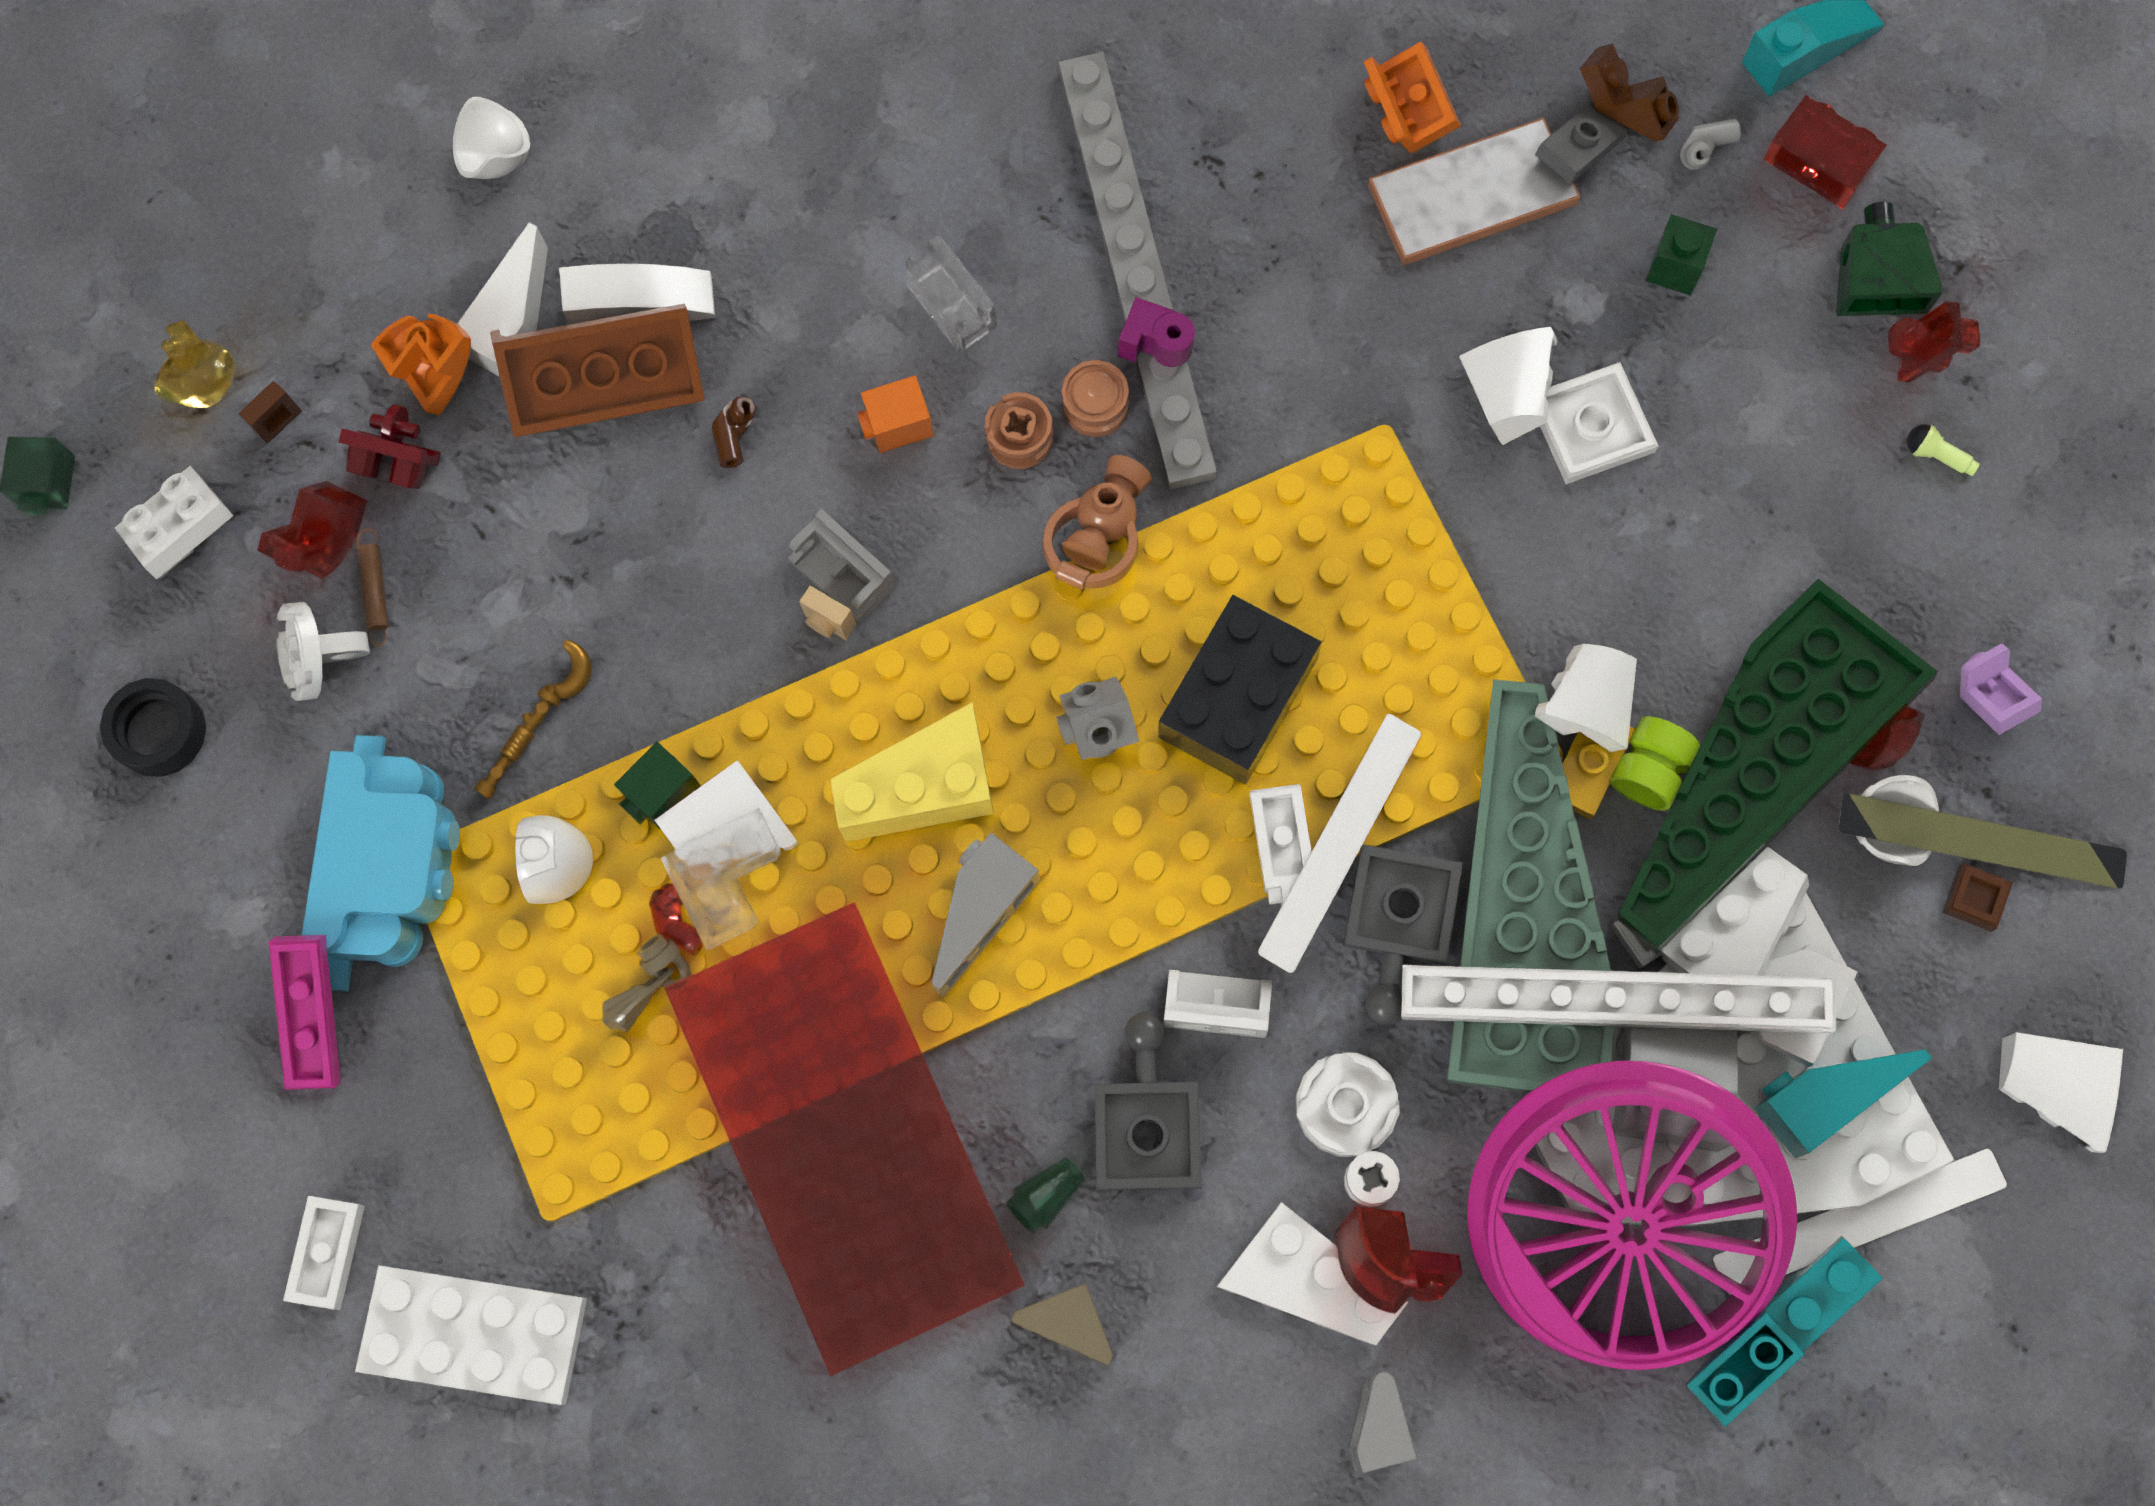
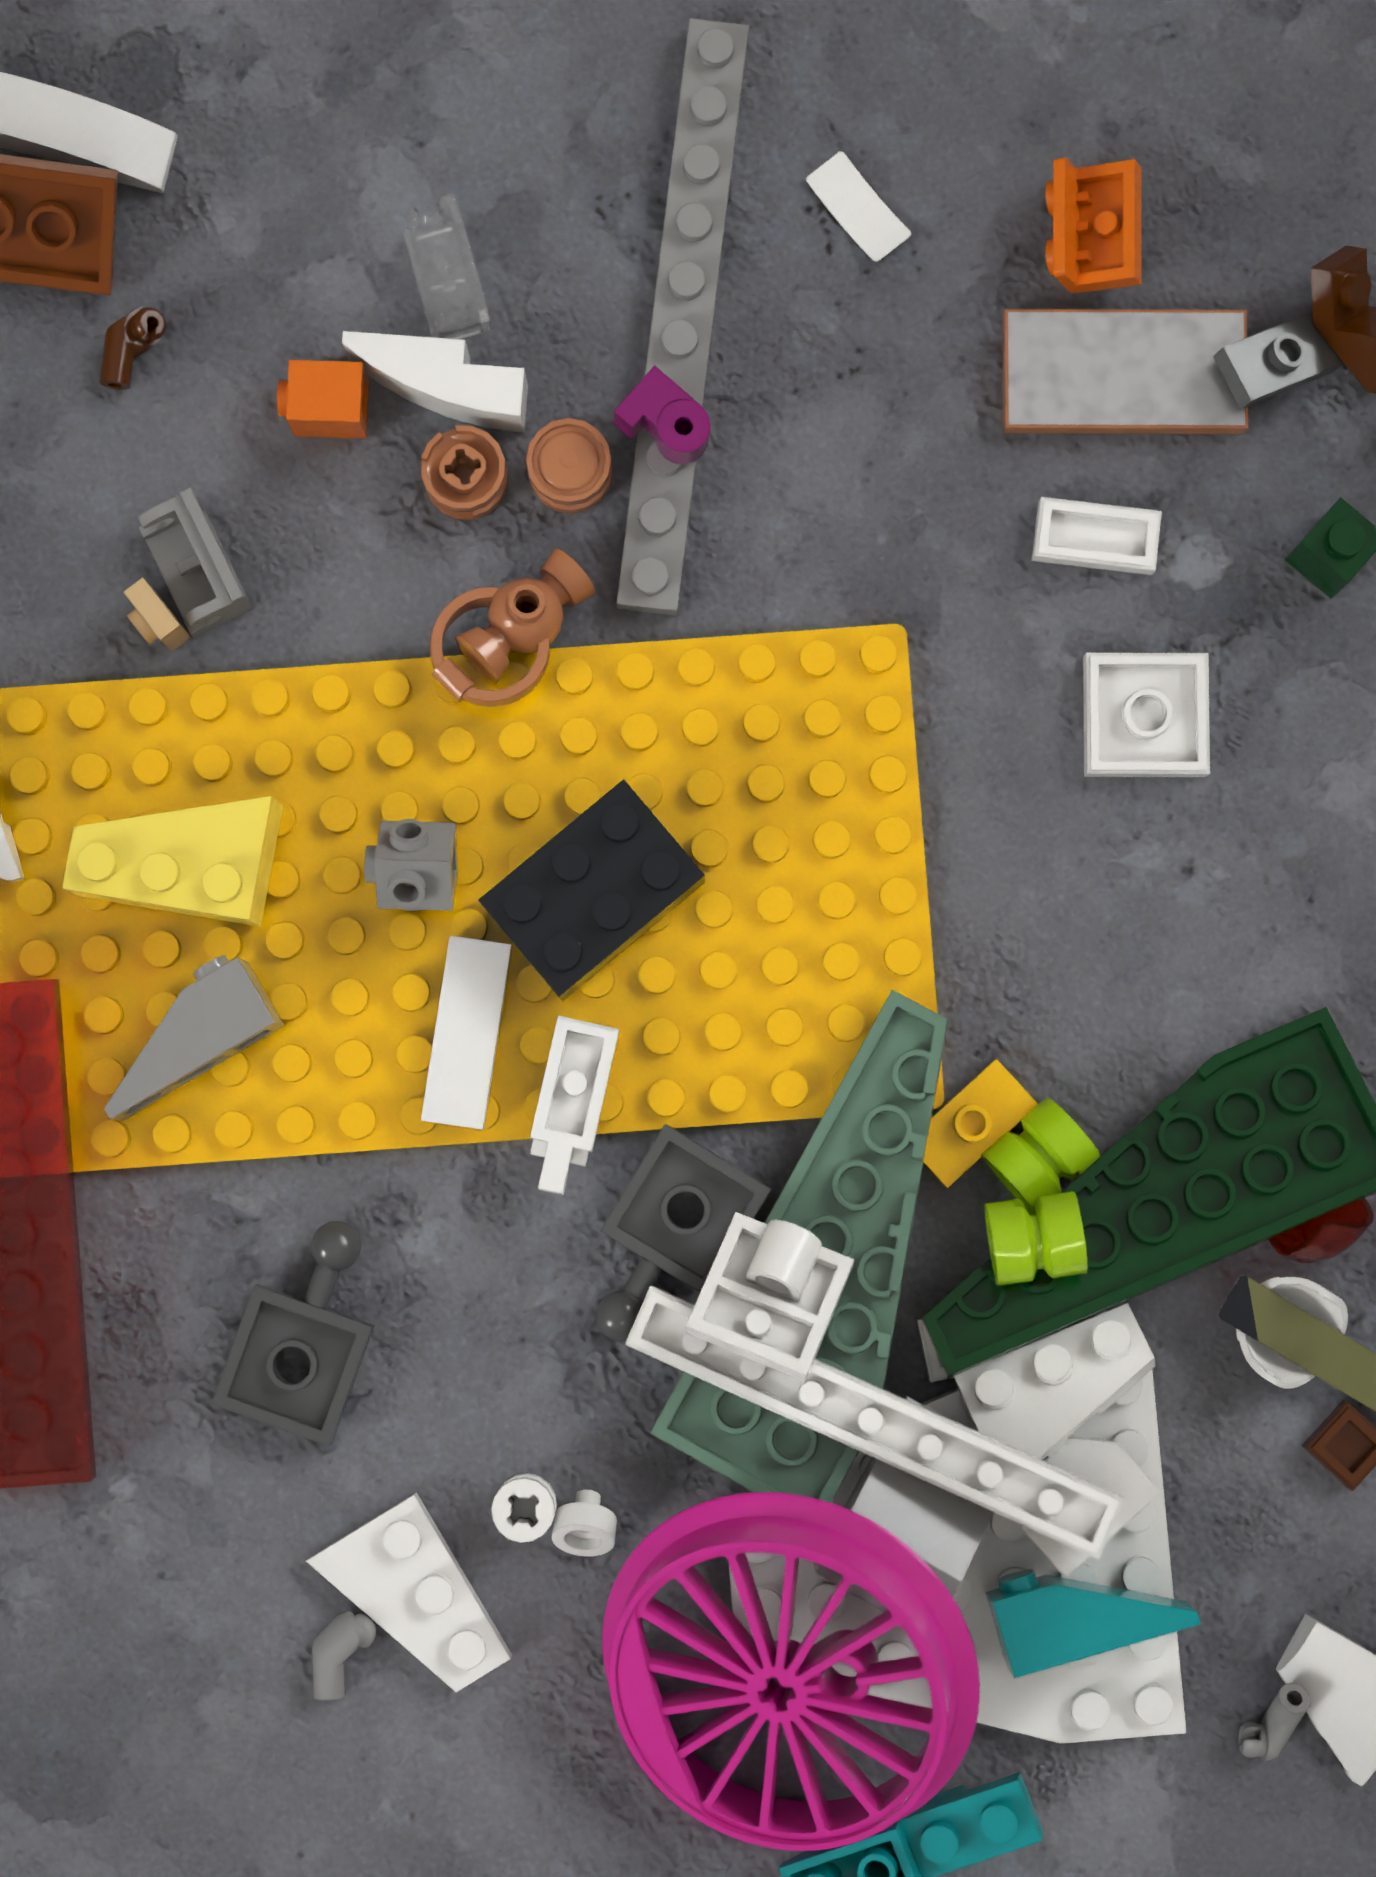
camera: 15 degrees right, 10 degrees up
clear green cone [1006,1157,1085,1234] -> none
dark tan slope [1011,1283,1114,1367] -> none
white hinge [1164,970,1272,1038] -> none
white sticker [1258,714,1421,973] -> none
white tile [1296,1053,1400,1157] -> none
clear red brick [1335,1206,1463,1314] -> none
light grey tile [1348,1372,1417,1473] -> none
white slope [1459,327,1557,445] -> none
white slope [1535,644,1637,752] -> none
white sticker [1713,1149,2007,1295] -> none
none -> light grey arm [312,1611,376,1700]
none -> white slope [342,331,528,433]
none -> white tile [421,935,513,1130]
none -> white tile [552,1490,617,1556]
none -> white plate [686,1212,854,1382]
none -> white sticker [806,151,911,262]
none -> lime wheel [984,1191,1088,1286]
none -> white tile [1032,497,1162,575]
none -> light grey arm [1238,1683,1310,1762]

